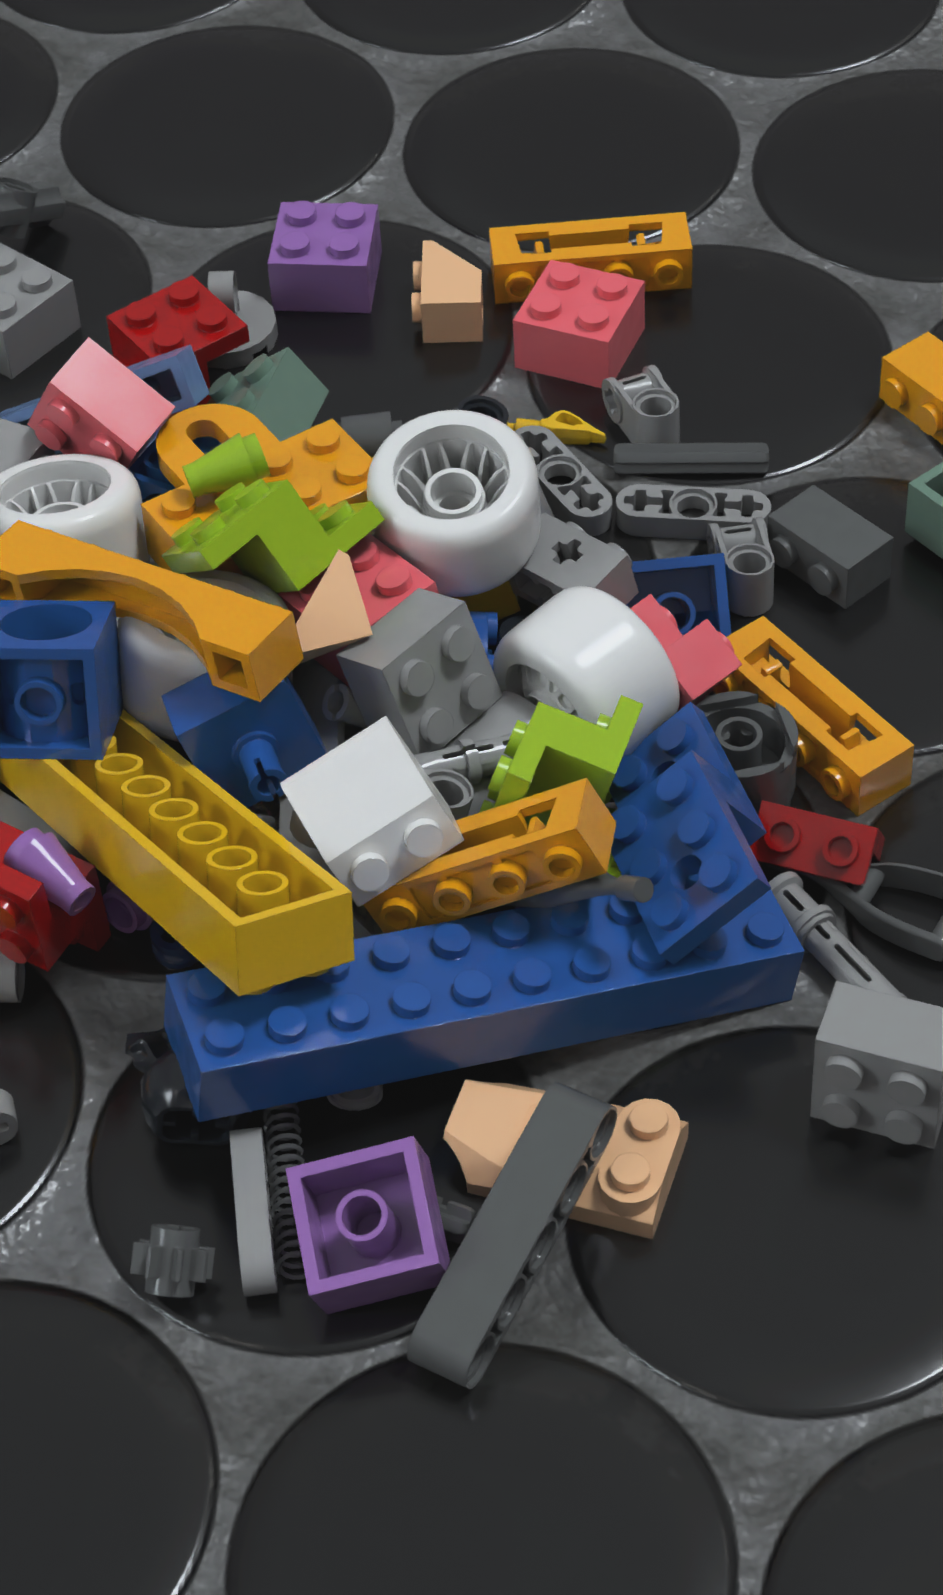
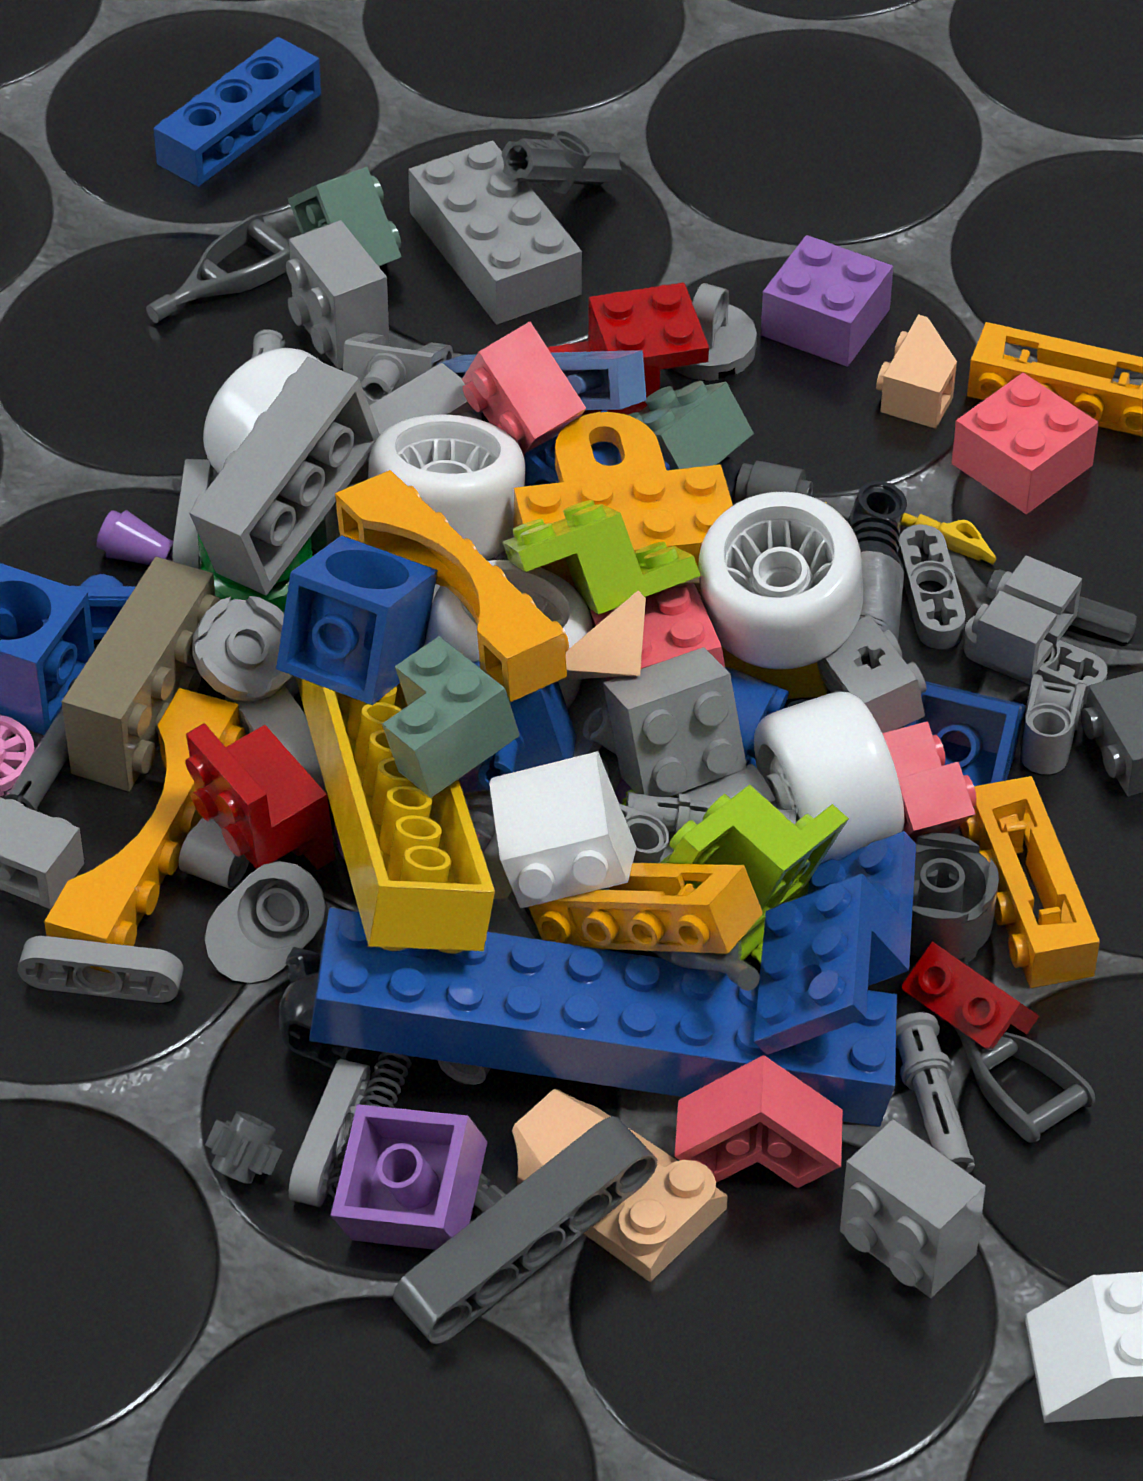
camera: 20 degrees right, 0 degrees up
medium lavender cone [3,828,96,916] -> none
lime cone [182,433,271,498] -> none
light grey piece [602,365,680,443] -> none
none -> light grey piece [205,861,326,983]
none -> sand green brick [382,636,520,798]
none -> coral brick [675,1055,843,1188]
none -> light grey piece [972,556,1083,680]

